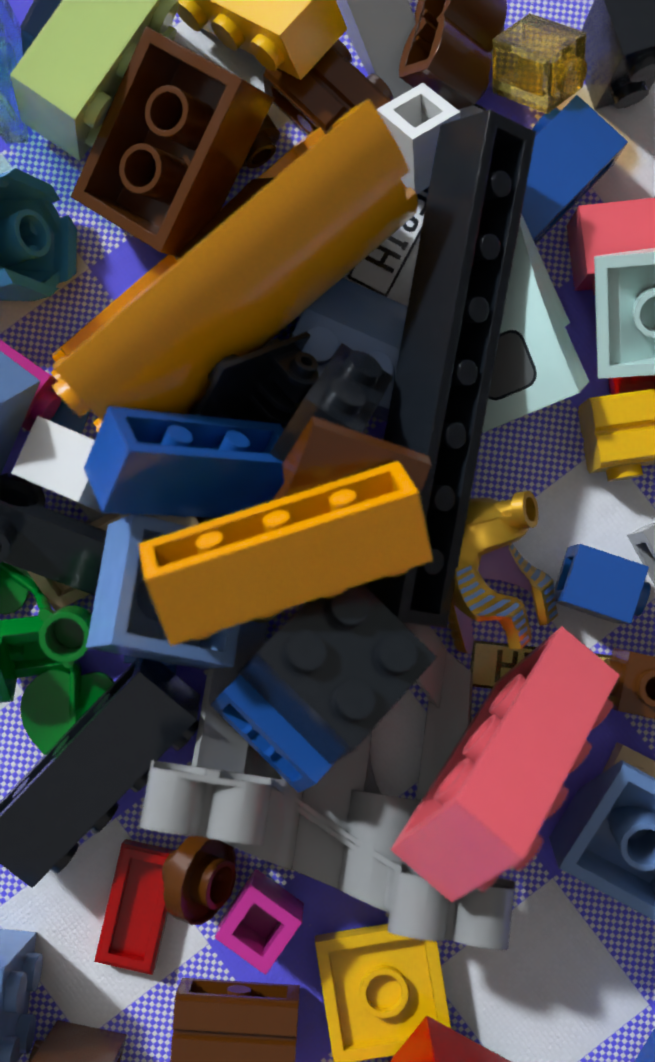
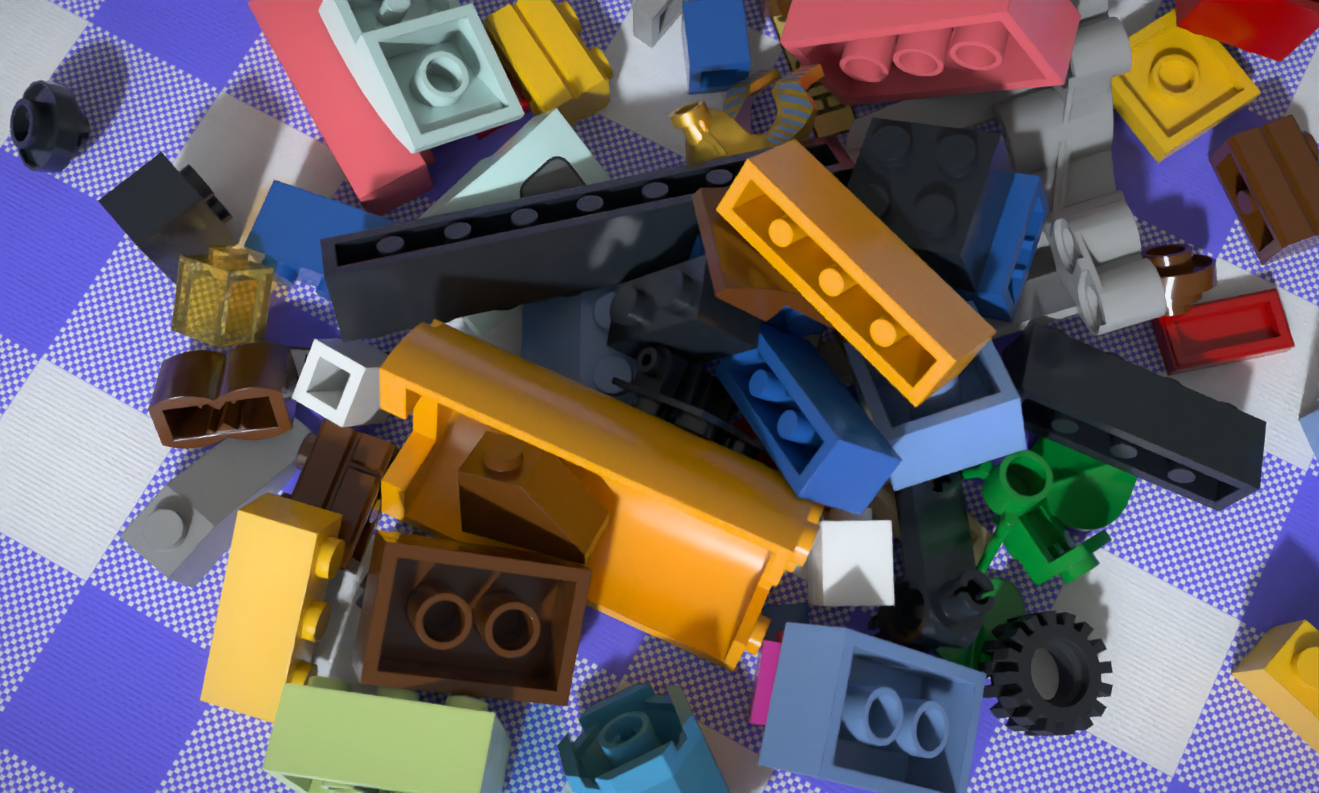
camera: 115 degrees left, 10 degrees down
dark pink brick [214,869,304,975] -> none

